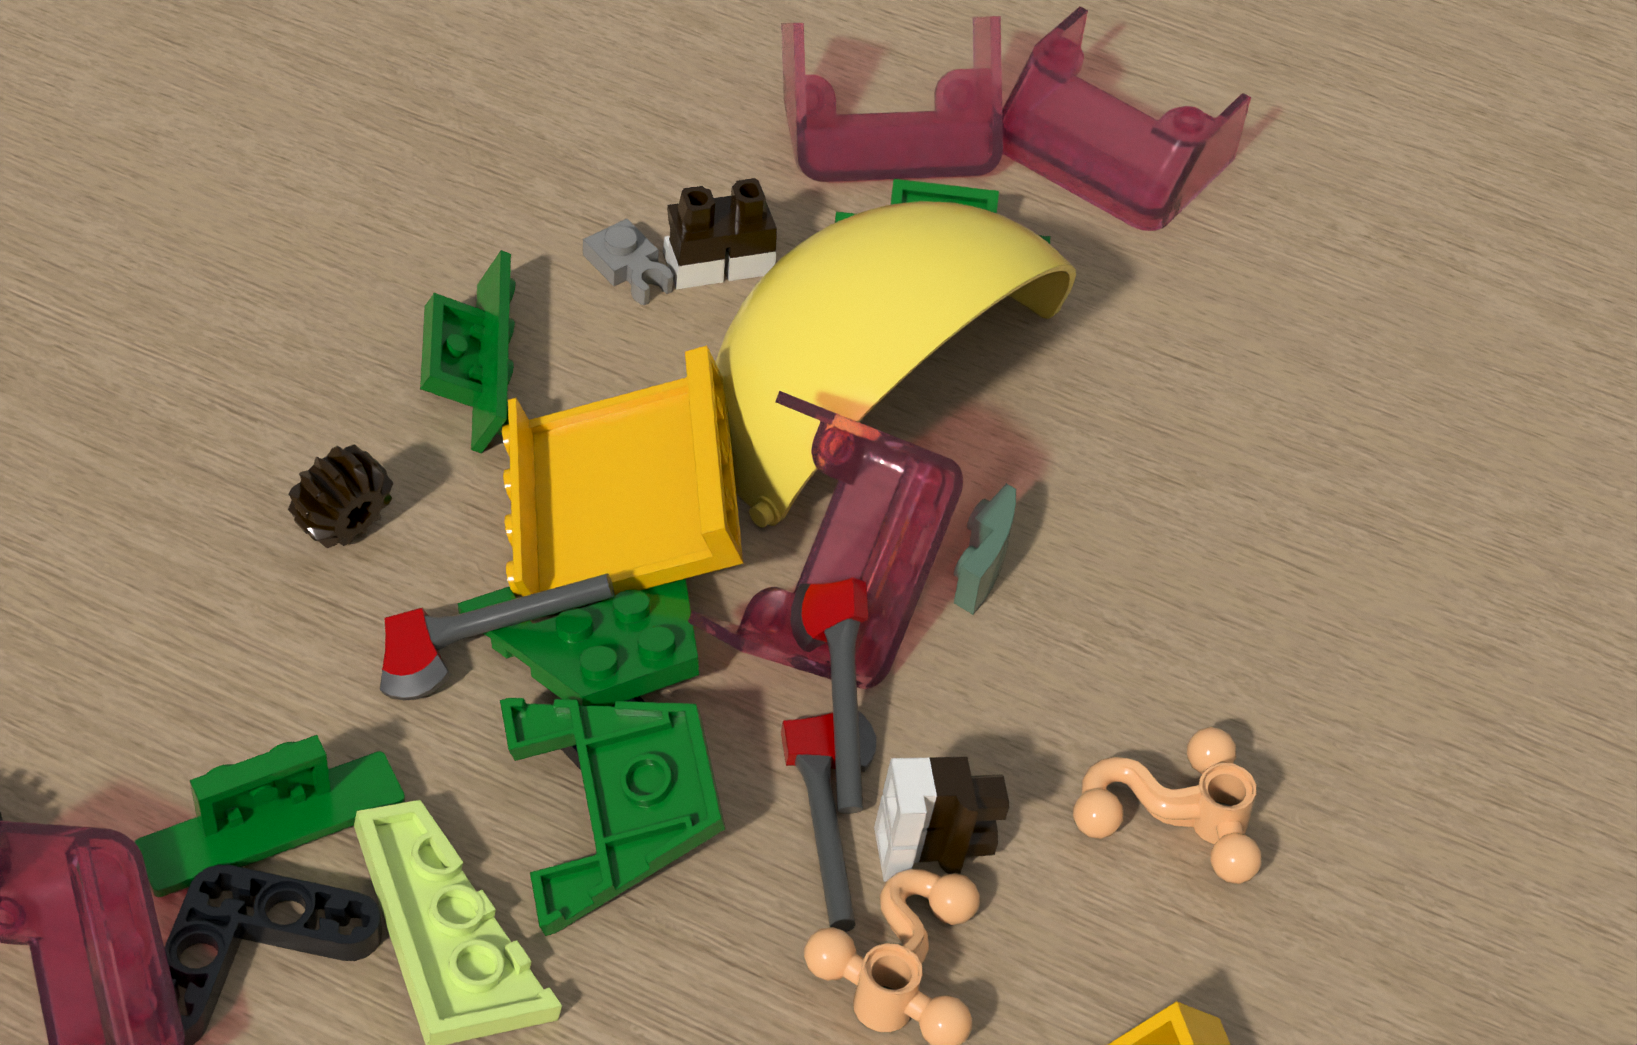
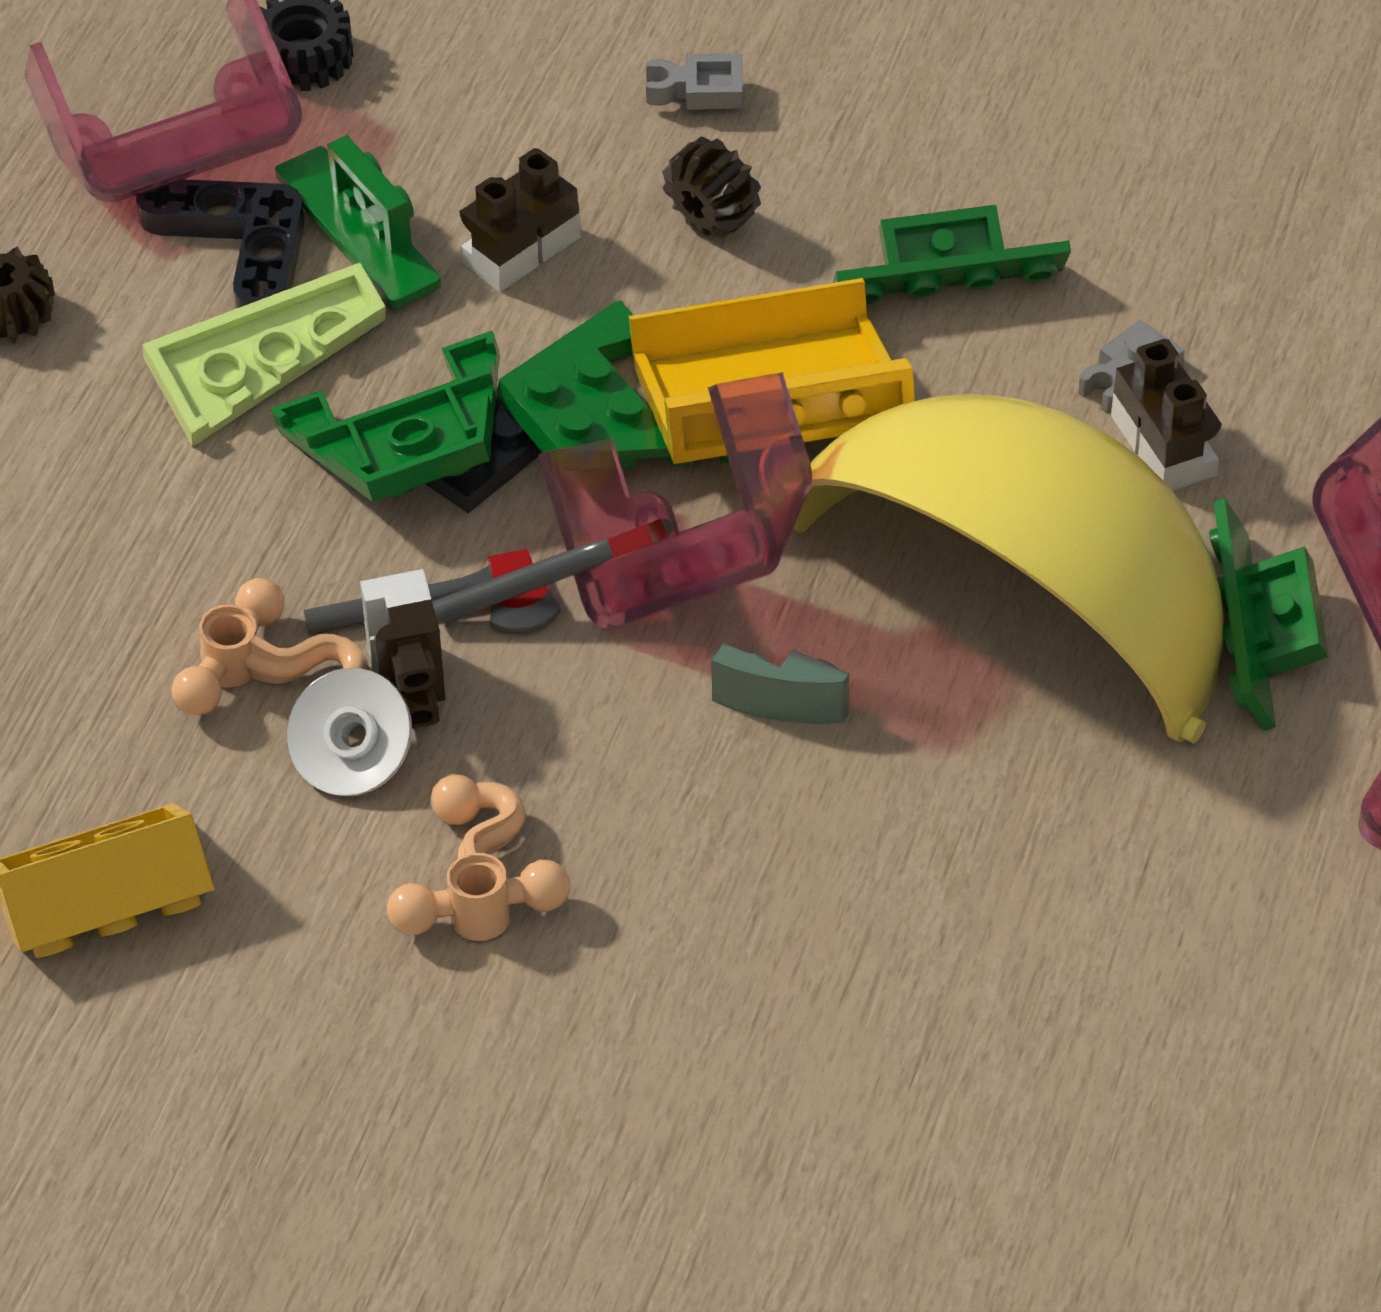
camera: 90 degrees right, 0 degrees up
piece [380,573,615,701] -> none
none -> white dish [287,668,412,797]
none -> dark brown hips [459,148,582,292]
none -> light grey plate [646,54,743,110]

